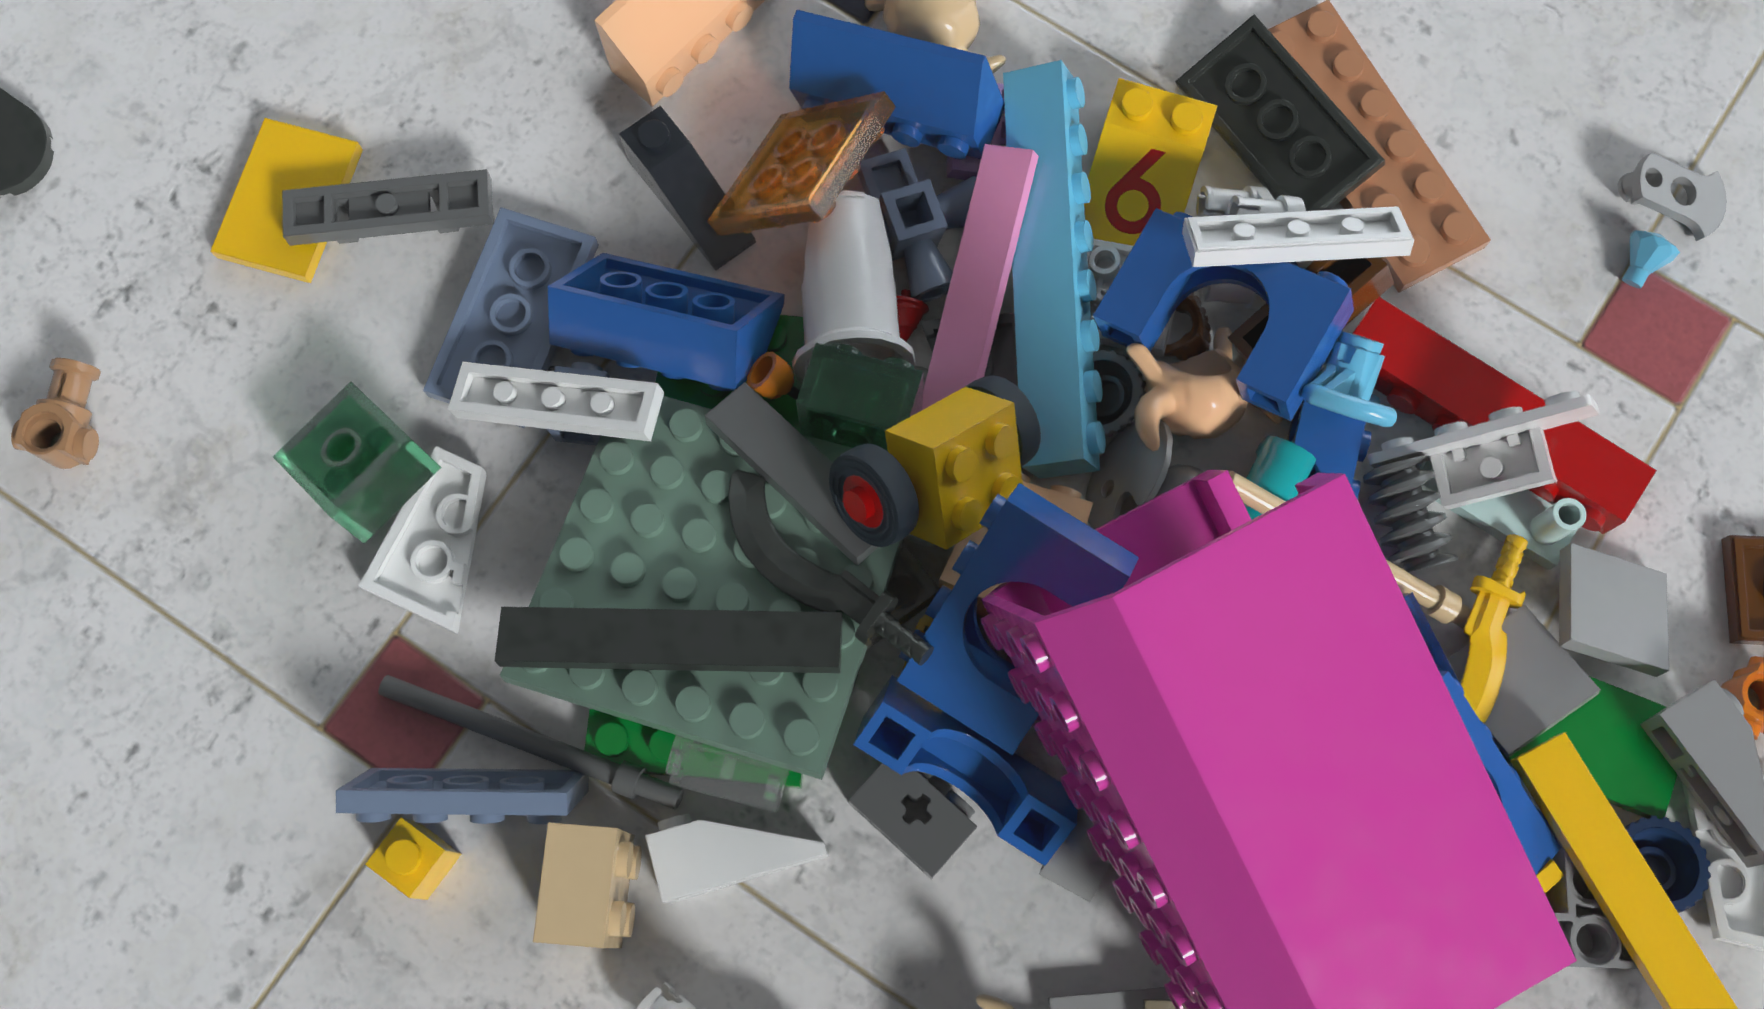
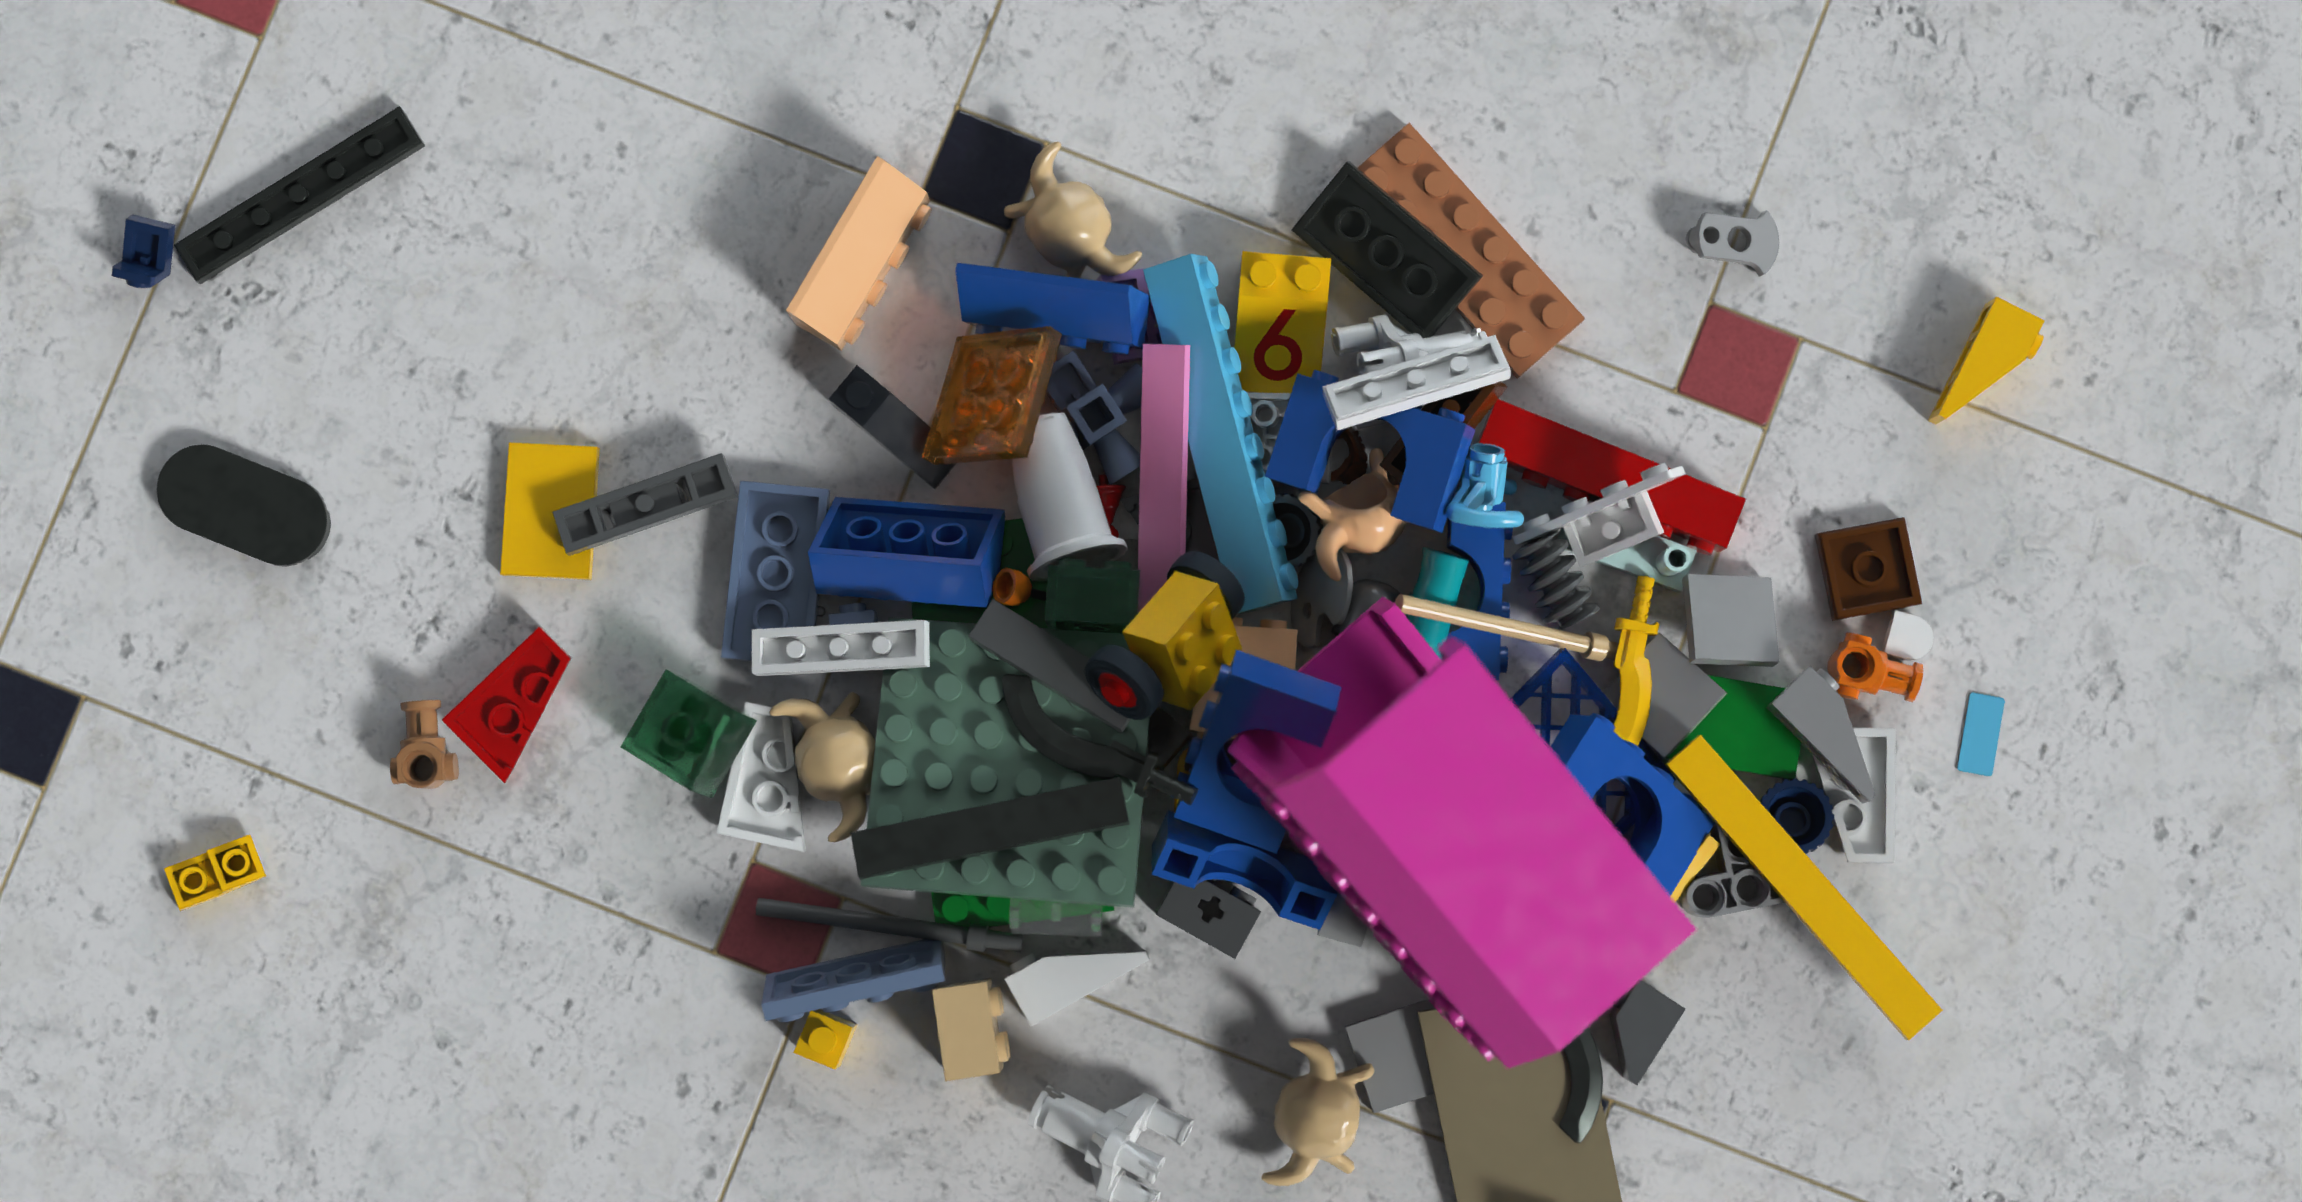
camera: 15 degrees left, 10 degrees up
medium azure rock [1622,230,1680,289] -> none
none -> red wing [442,626,572,783]
none -> tan piece [769,692,876,842]

